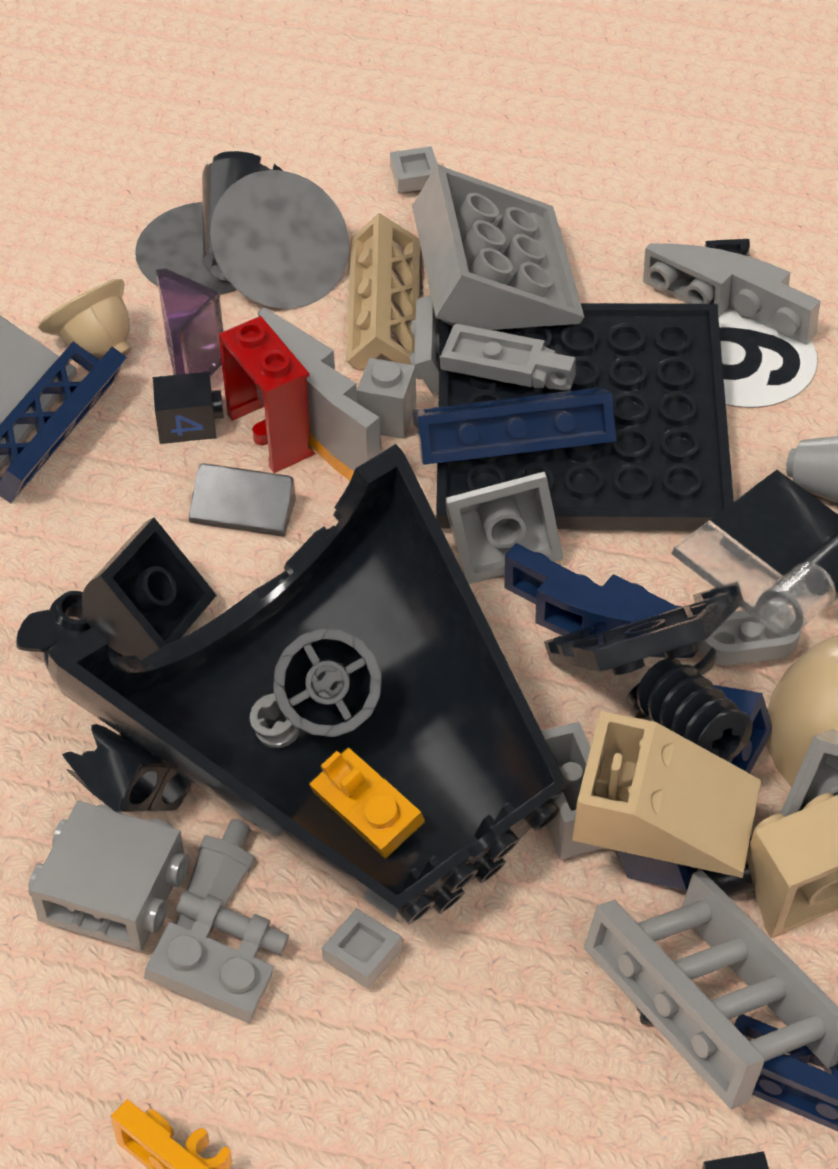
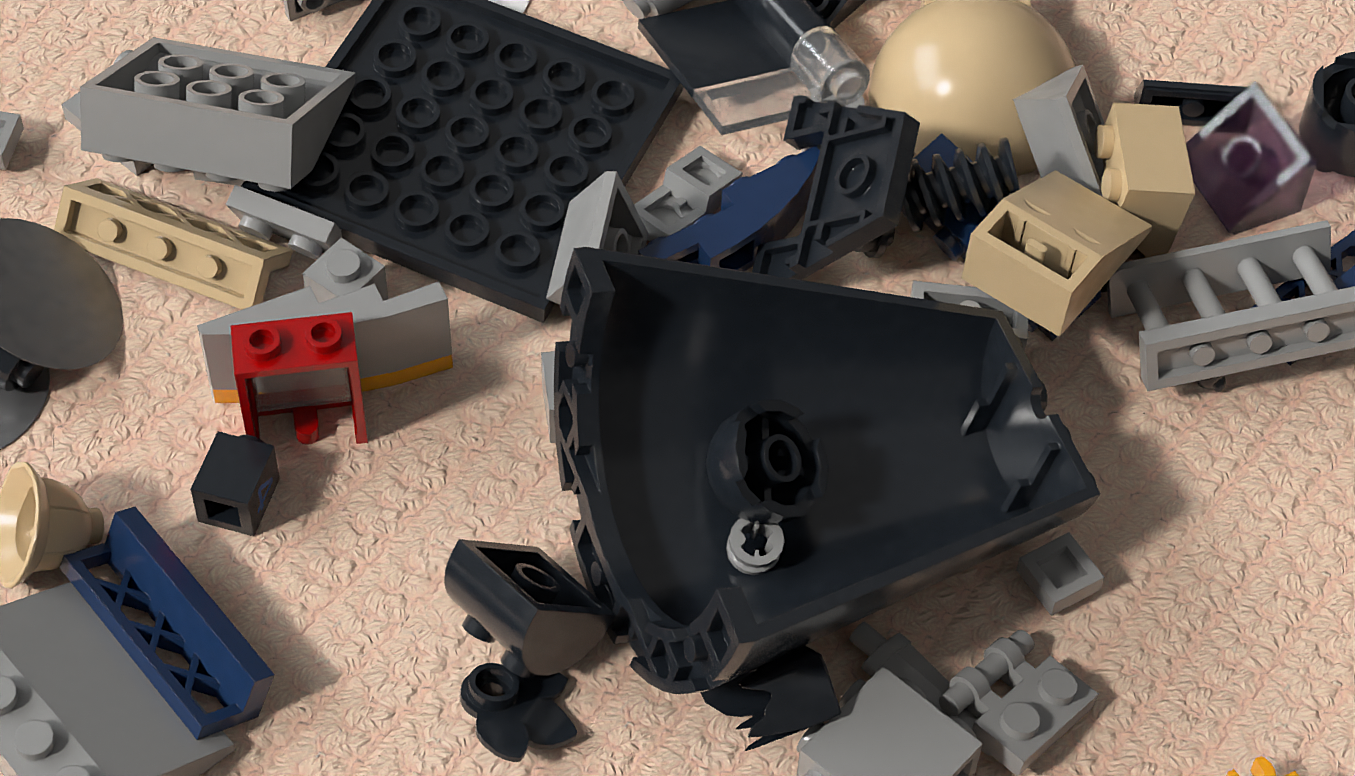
camera: 70 degrees left, 5 degrees up
slope [156,268,224,377] -> none
slope [189,463,296,536] -> none
light orange plate [309,747,425,859] -> none
dark blue fence [412,387,616,465] -> none
light grey hinge [440,324,576,390] -> none
none -> light grey slope [634,146,743,242]

